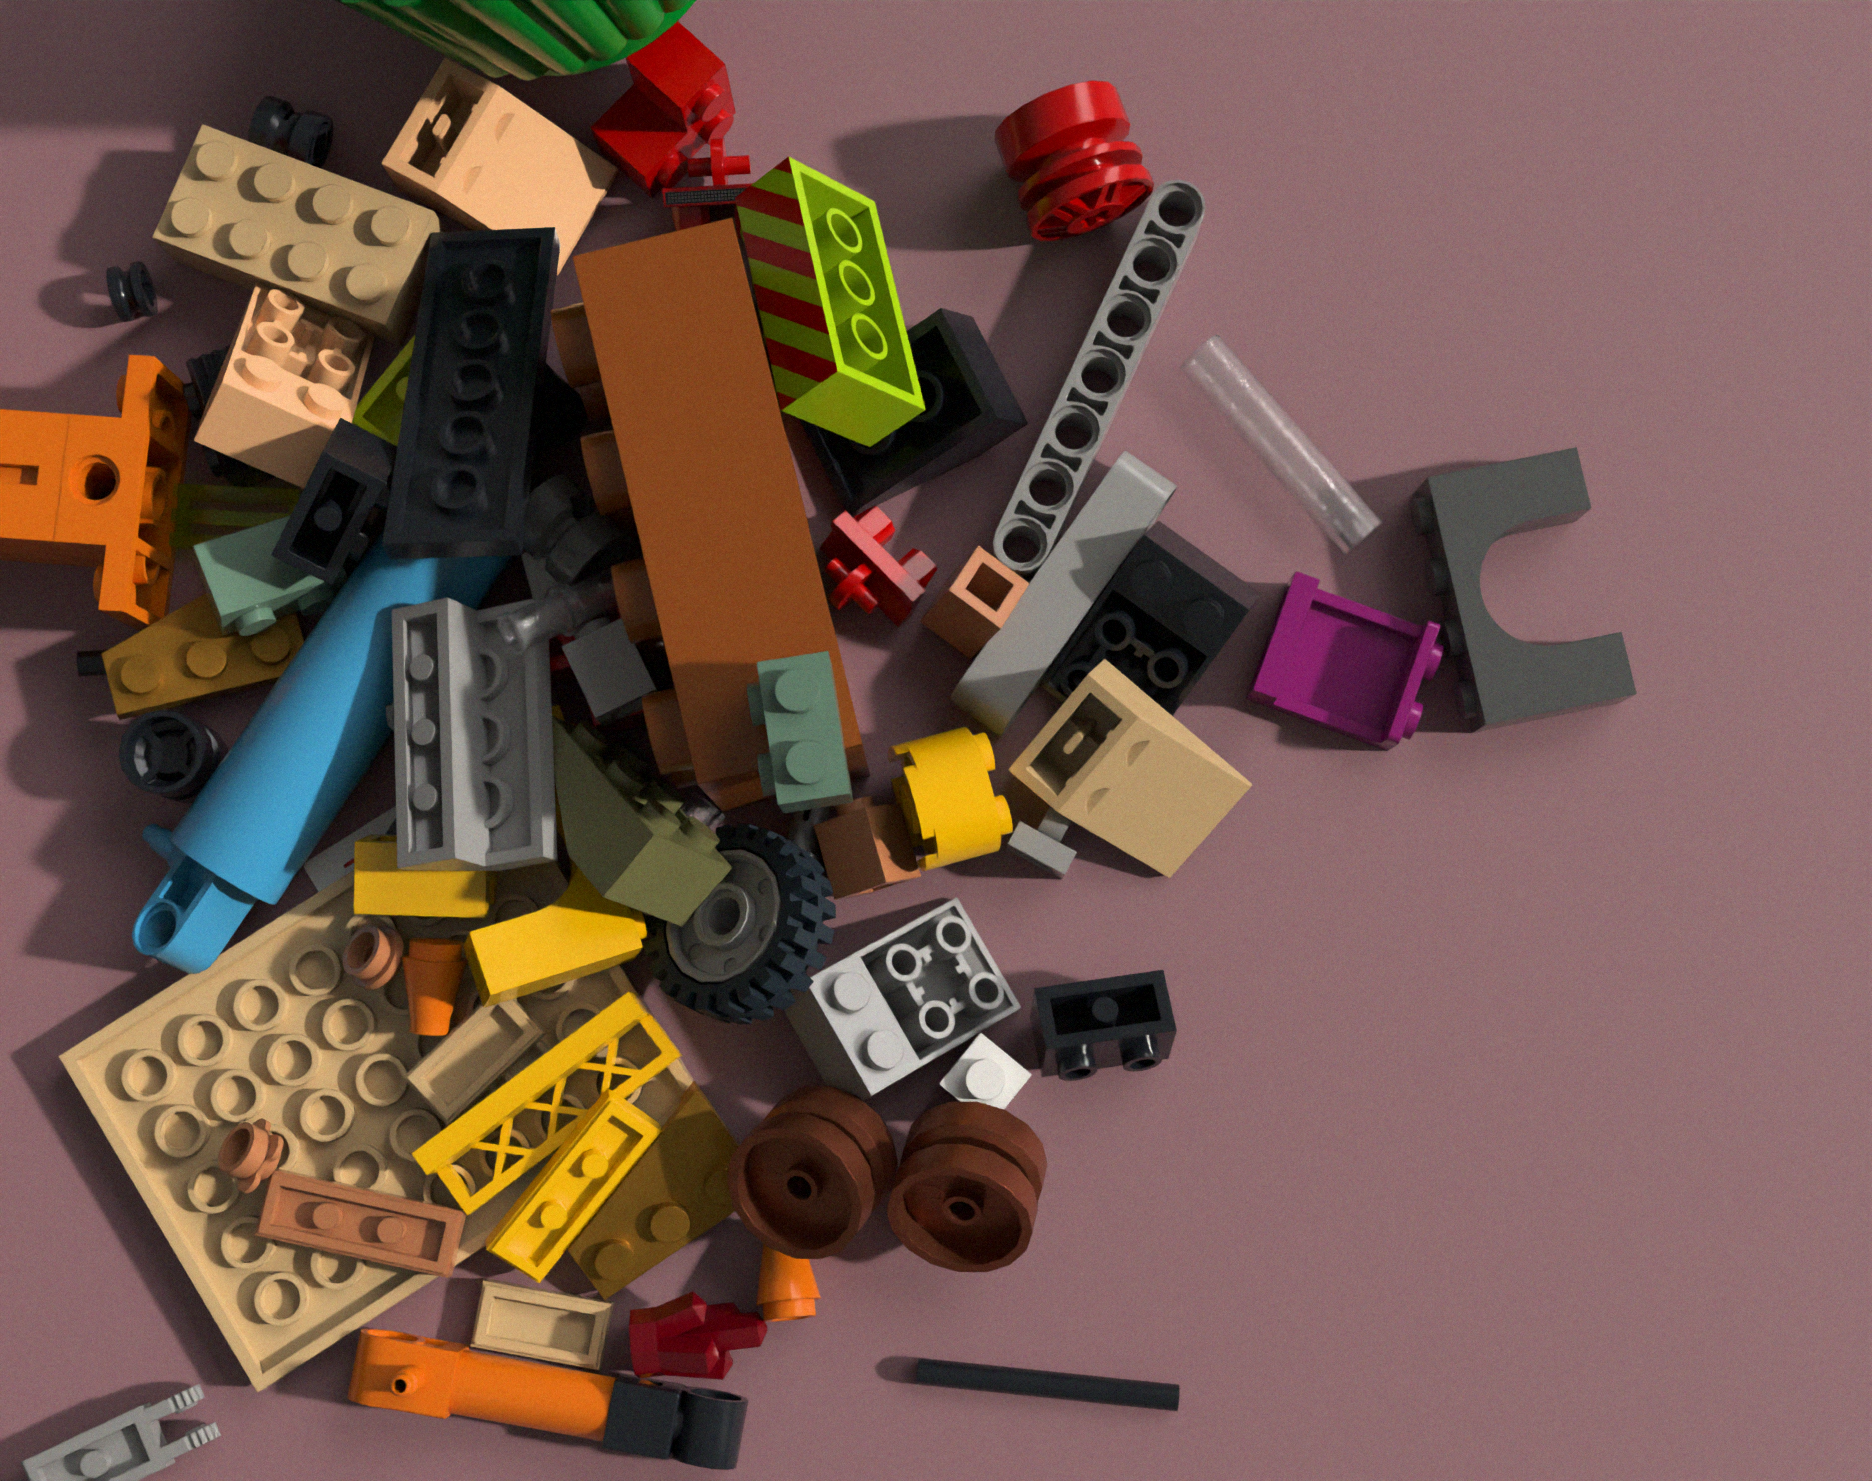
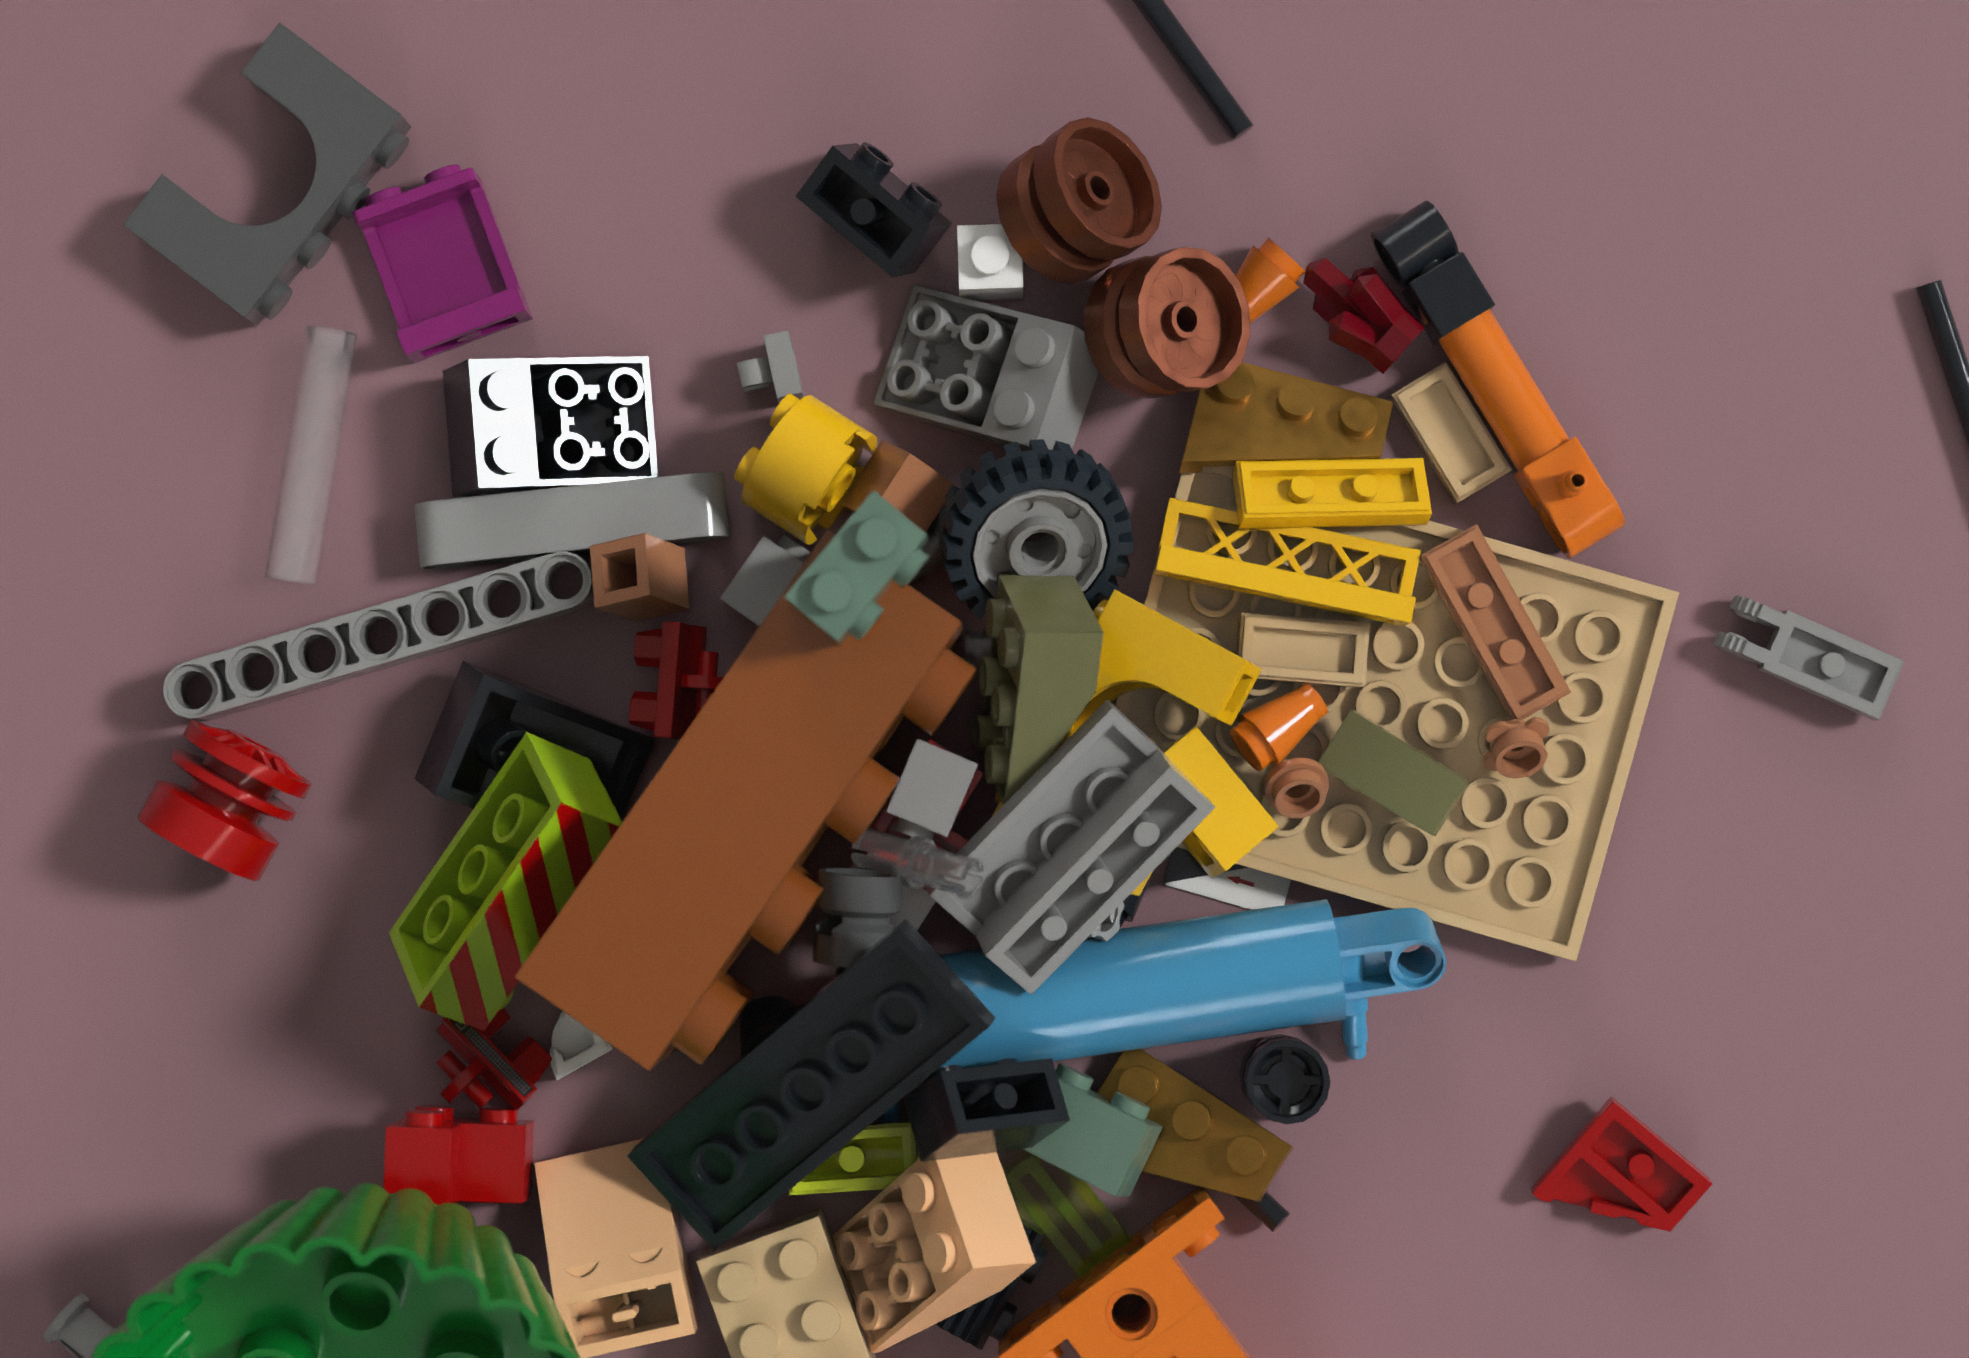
camera: 135 degrees left, 5 degrees up
tan slope [1008,659,1252,878] -> none
none -> light grey brick [720,535,811,627]
none -> olive slope [1318,709,1470,836]

